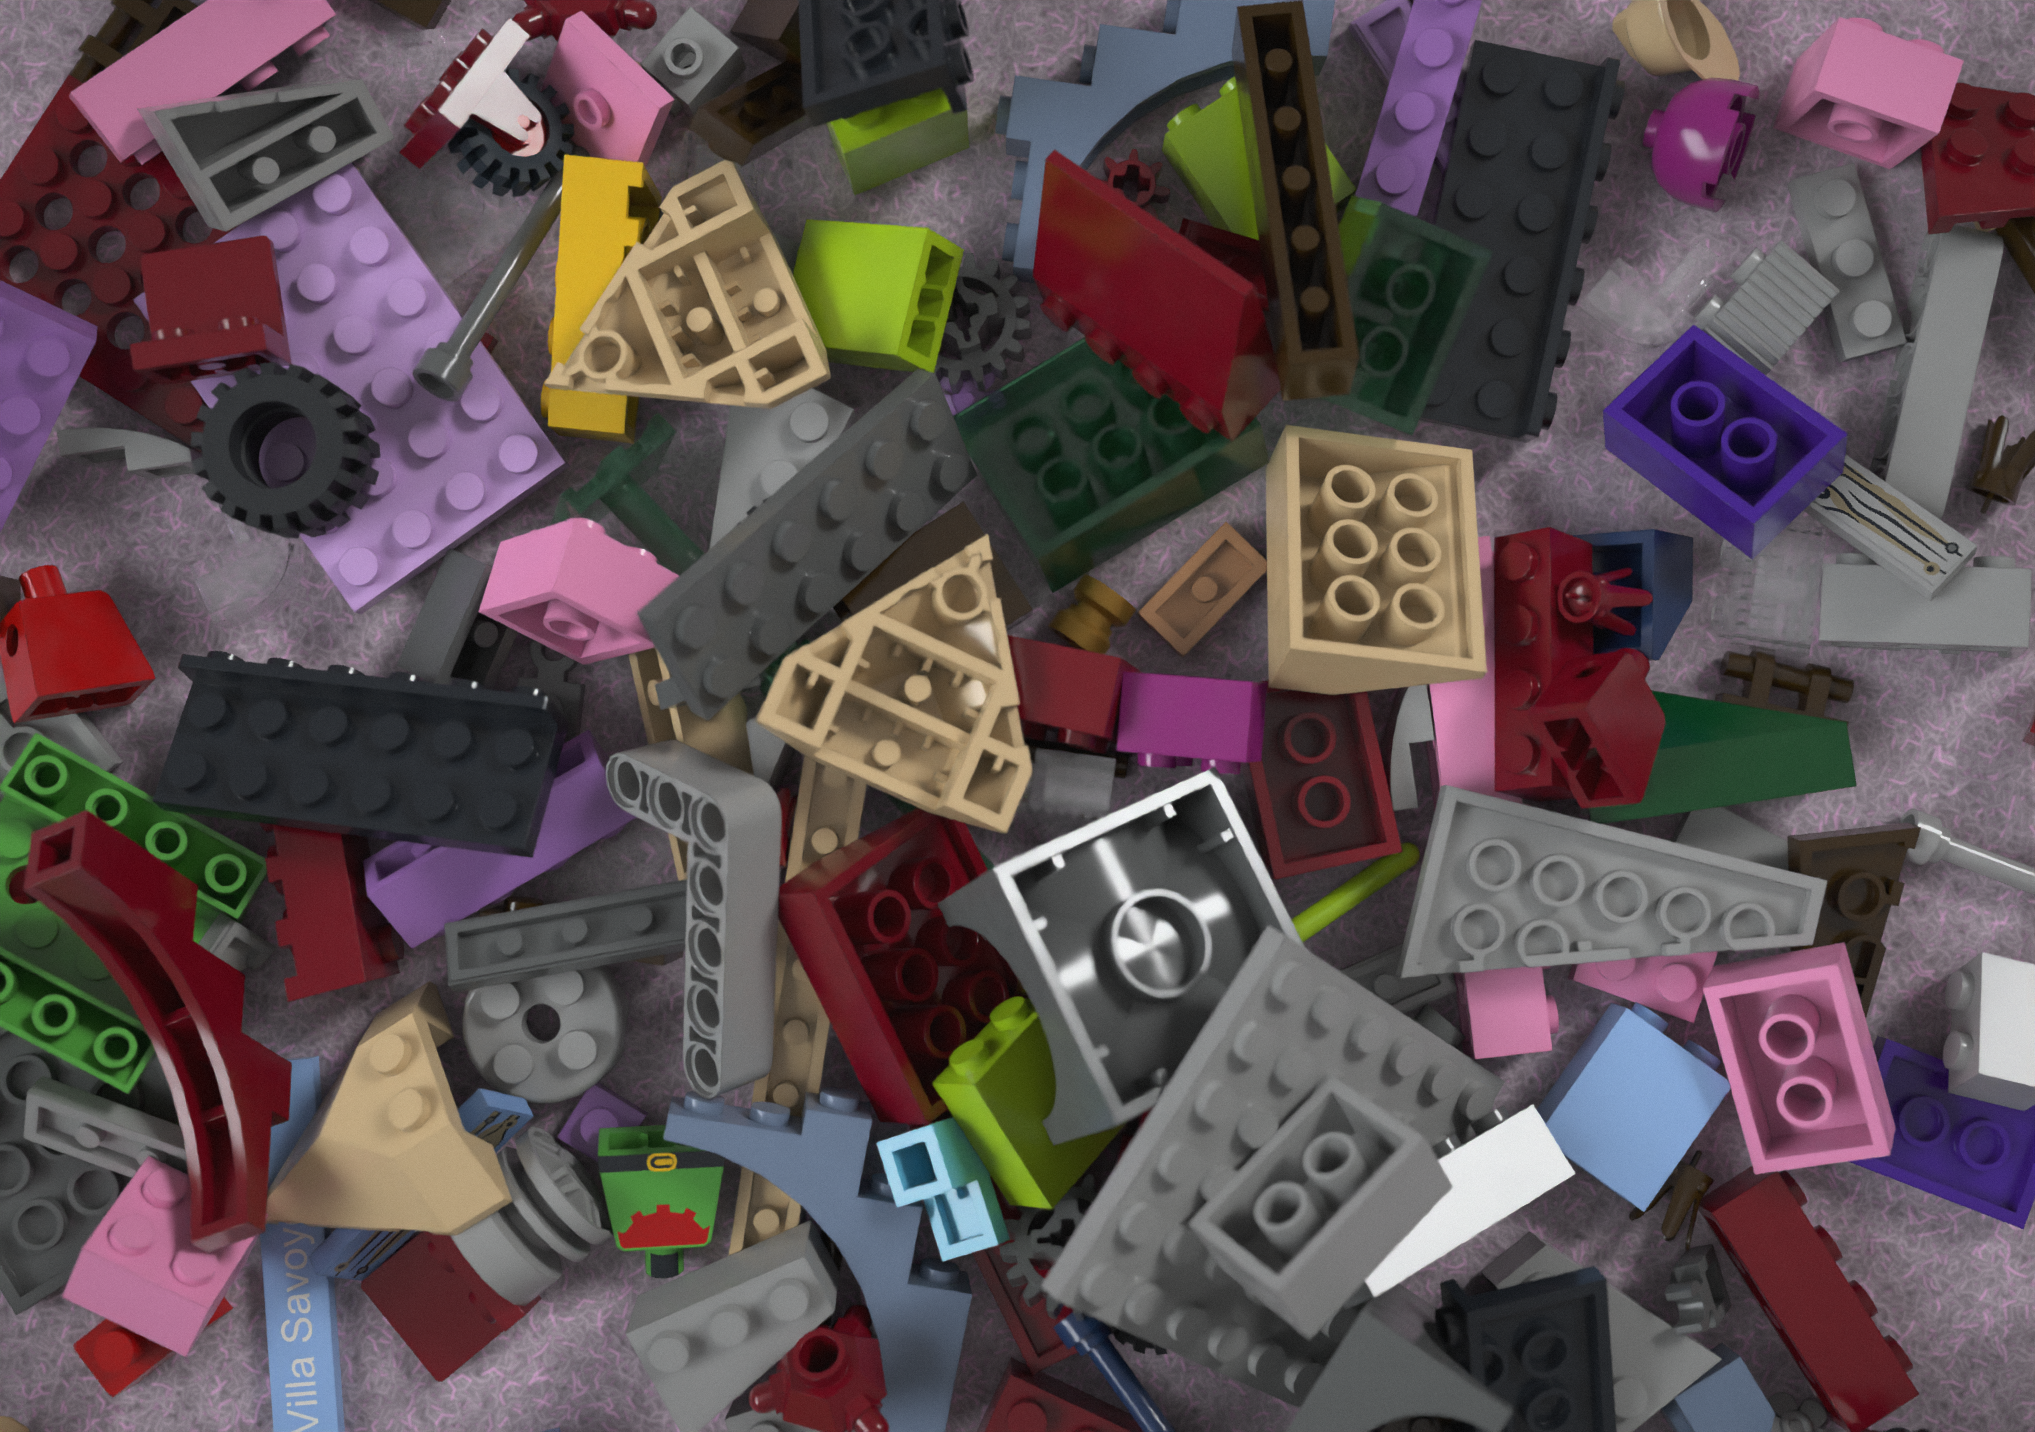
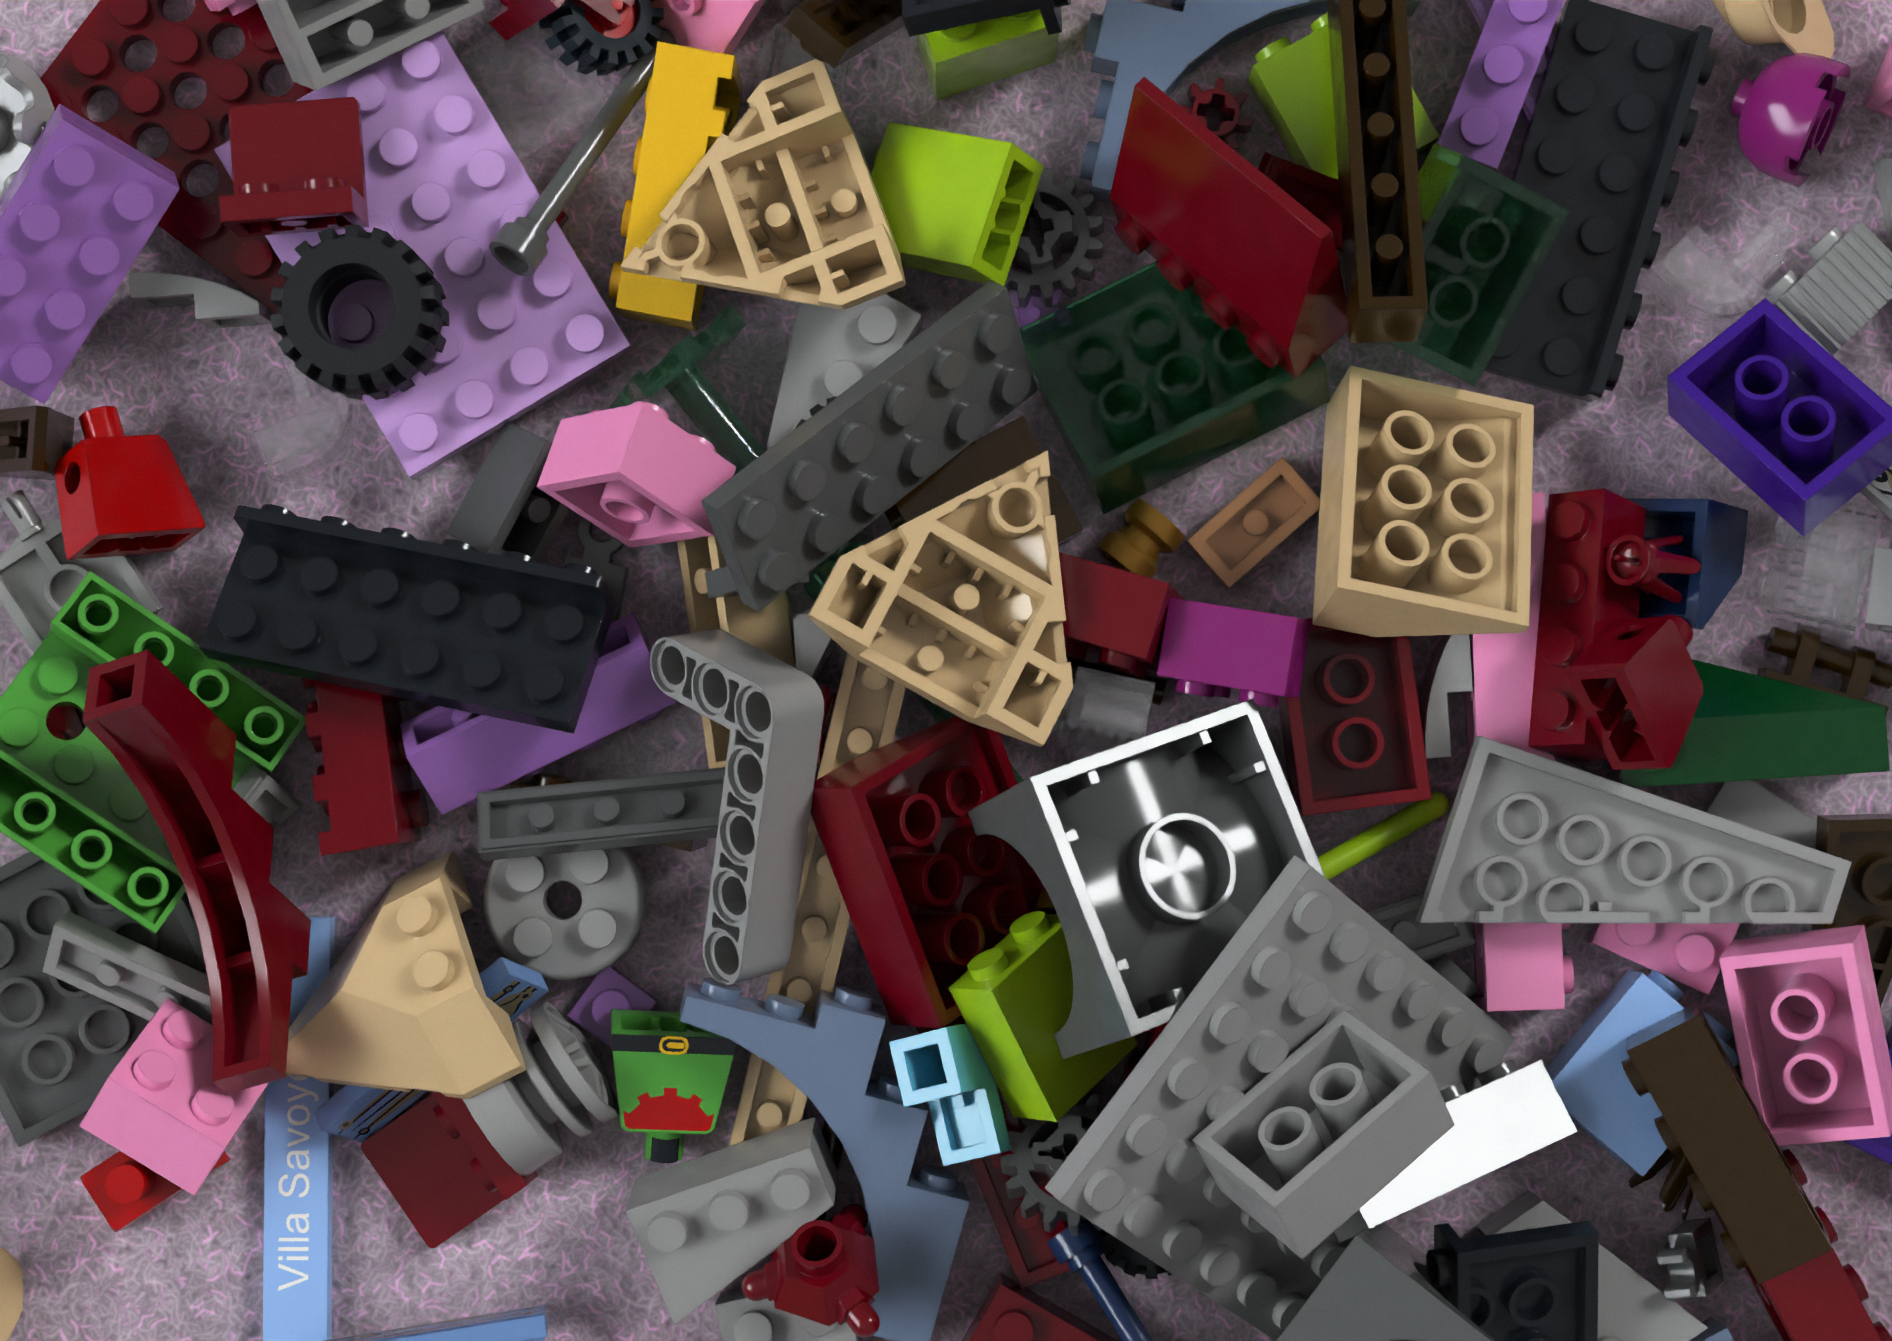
camera: 10 degrees right, 0 degrees up
none -> dark brown brick [1621,1002,1832,1285]

